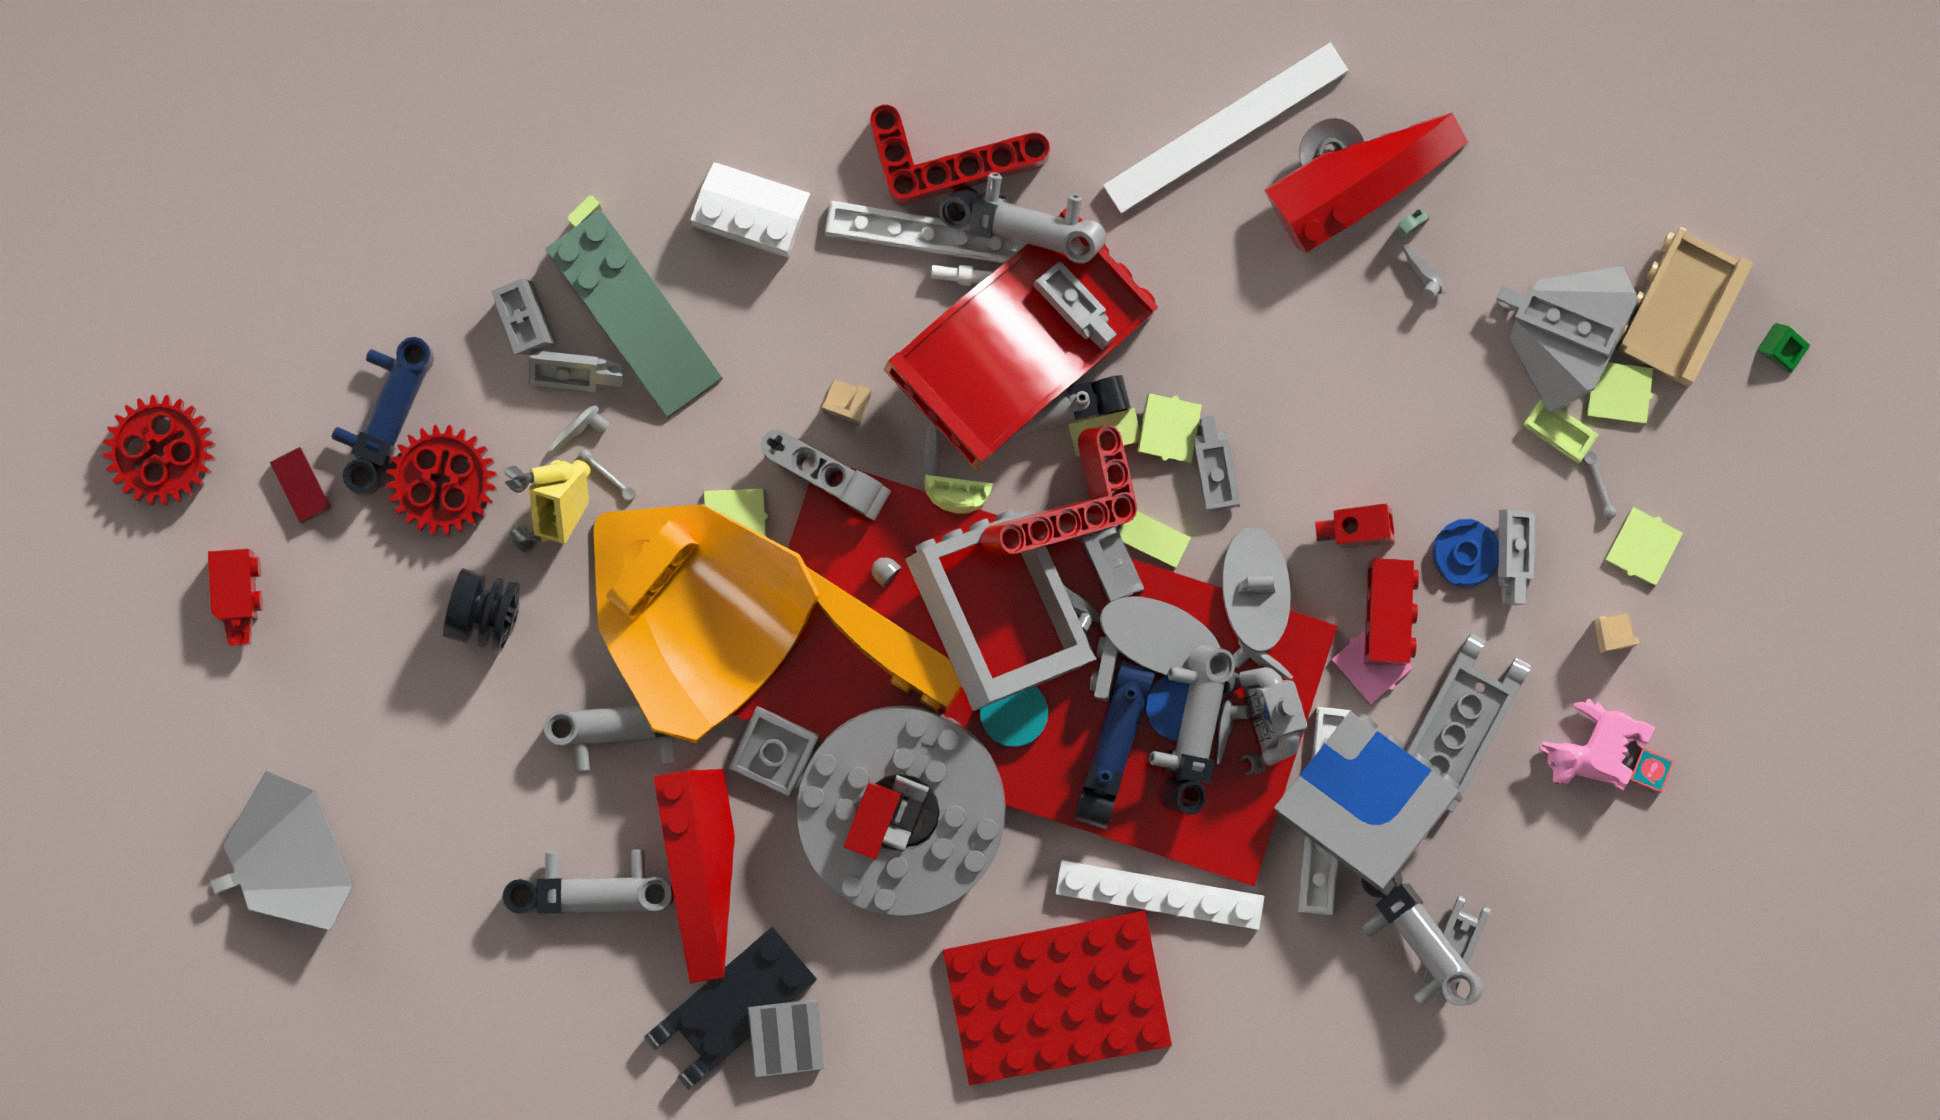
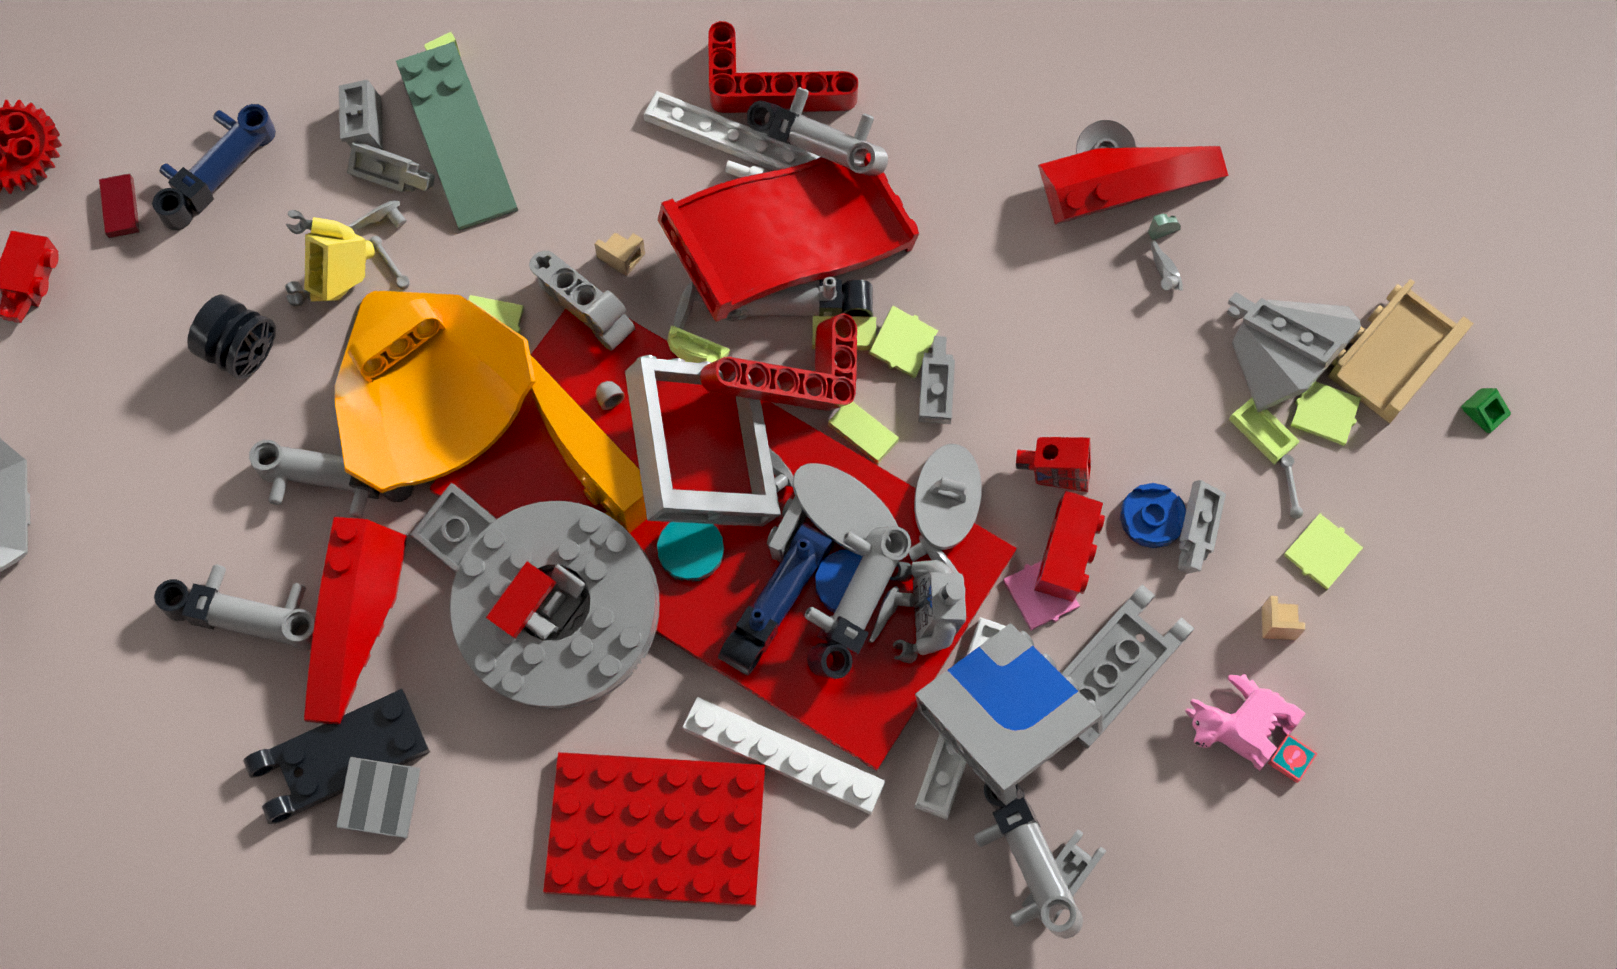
camera: 15 degrees right, 15 degrees down
red gear [386,425,498,536] -> none
white slope [691,162,810,258] -> none
light grey hinge [1033,261,1117,350] -> none
light grey hinge [1082,526,1144,602] -> none
white tile [1103,42,1349,215] -> none

